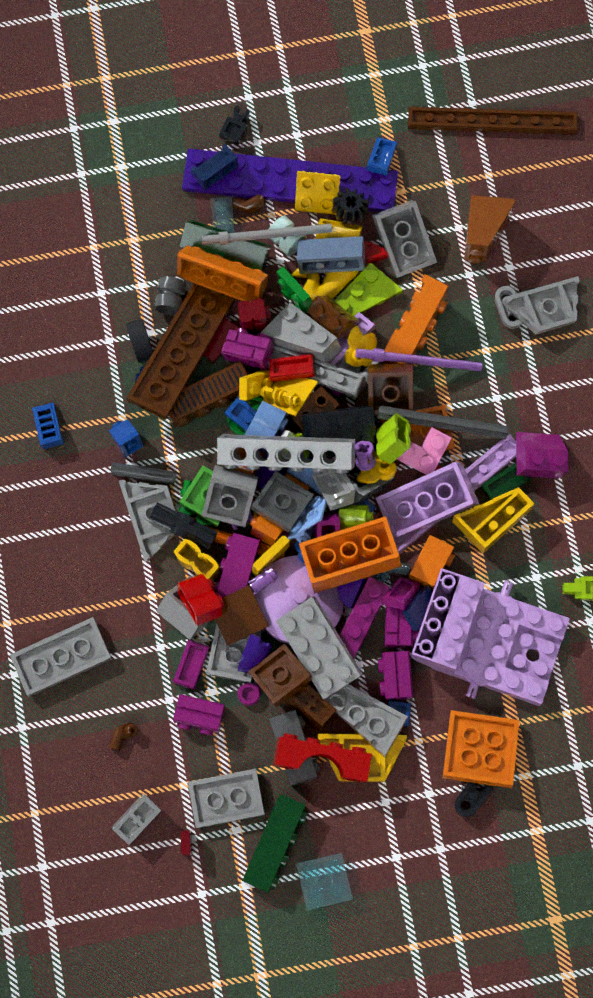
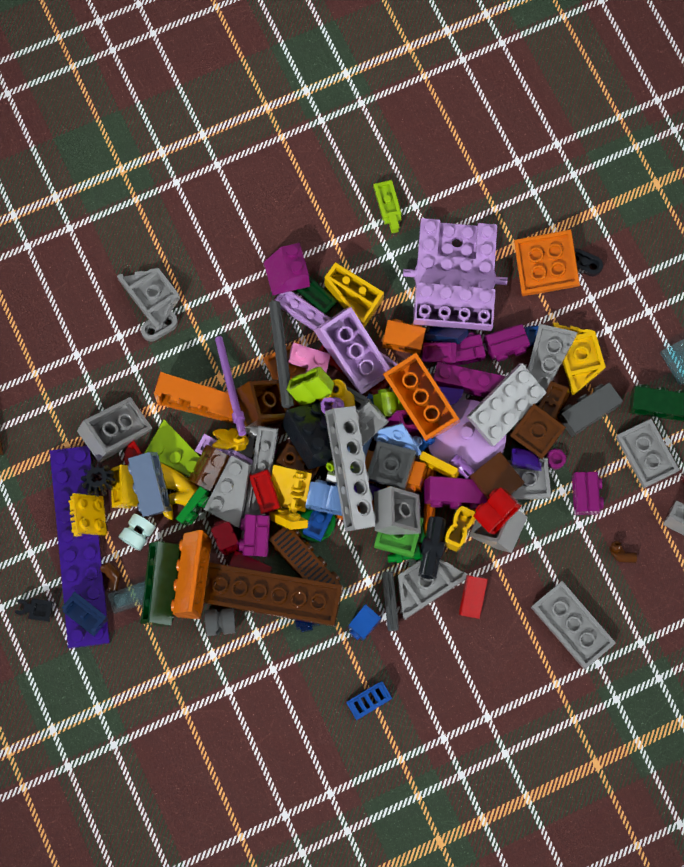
camera: 115 degrees left, 0 degrees up
black tyre [126,319,153,363] -> none
magenta tile [173,639,210,690] -> none
light grey bar [201,224,332,245] -> none
red arch [273,733,372,783] -> none
blue plate [366,137,398,176] -> none
dark orange slope [464,195,515,264] -> none
none -> red tile [459,575,488,619]

